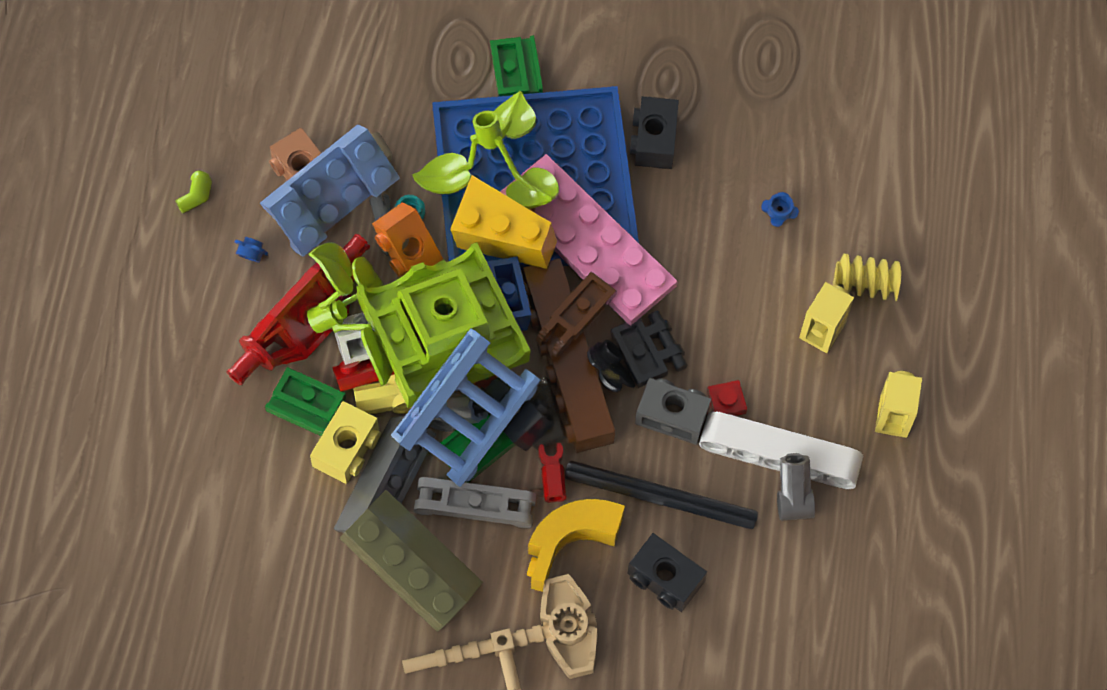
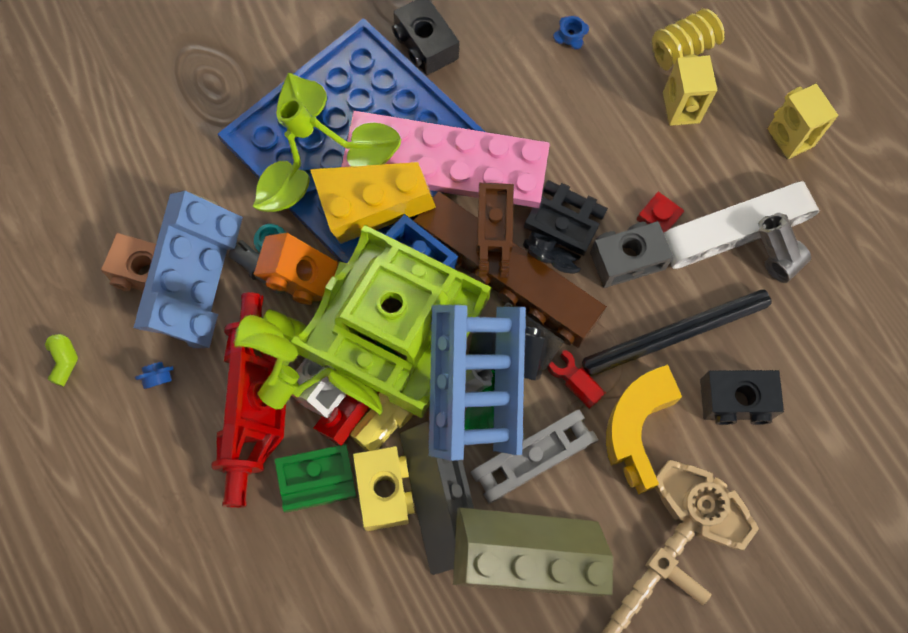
camera: 40 degrees left, 5 degrees up
green plate [490,35,543,97] -> none

